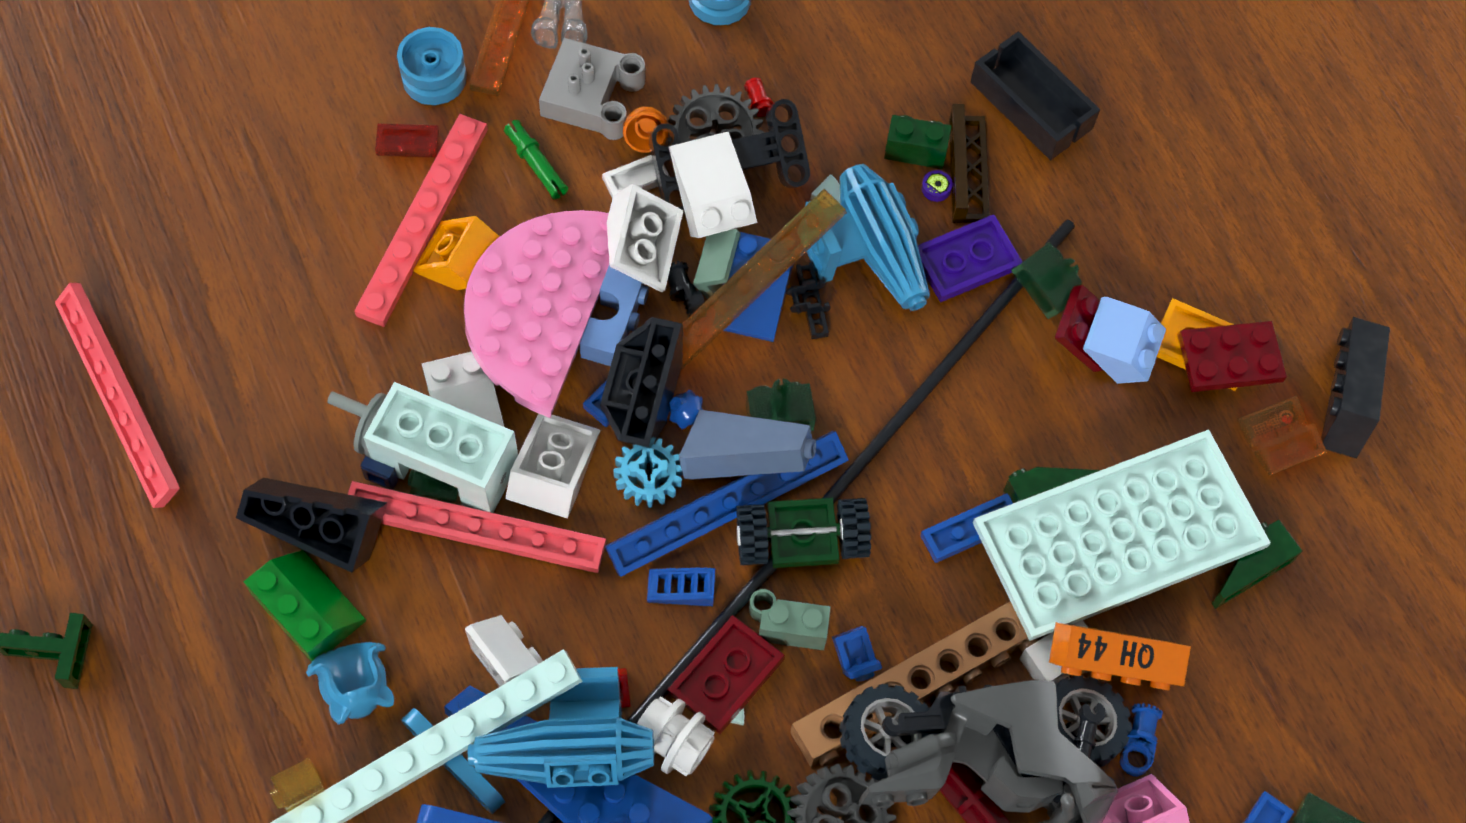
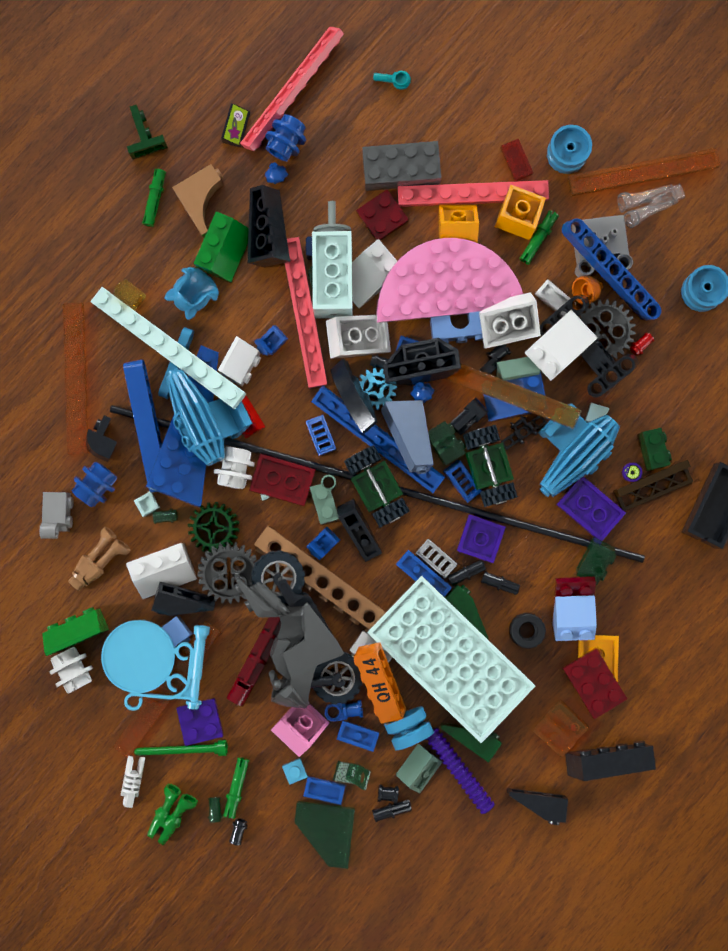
camera: 70 degrees right, 20 degrees up
none -> green pin [142,169,167,227]
none -> medium nougat arch [172,164,223,239]
none -> slope [221,103,251,148]
none -> blue bracket [254,325,288,355]
none -> blue piece [265,114,306,162]
none -> blue piece [265,163,288,184]
none -> black slope [330,358,377,434]
none -> clear green bracket [333,761,371,790]
none -> blue plate [336,720,379,752]
none -> black slope [337,499,382,562]
none -> dark red plate [356,189,409,241]
none -> dark grey brick [362,141,441,191]
none -> black pin [370,354,389,369]
none -> black axle [372,800,412,822]
none -> teal plate [373,71,411,90]
none -> black bush [377,784,399,804]
none -> dark azure wheel [384,706,434,750]
none -> sand green panel [396,744,442,793]
none -> light grey slope [416,539,457,578]
none -> dark purple piece [425,727,495,814]
none -> blue slope [443,460,482,503]
none -> black axle [448,560,486,586]
none -> black piece [450,398,489,436]
none -> dark purple plate [456,514,506,563]
none -> plate [463,425,518,507]
none -> black axle [481,571,520,595]
none -> light orange slope [494,185,546,240]
none -> black slope [507,788,568,825]
none -> black tyre [509,613,546,649]
none -> blue beam [562,218,662,320]

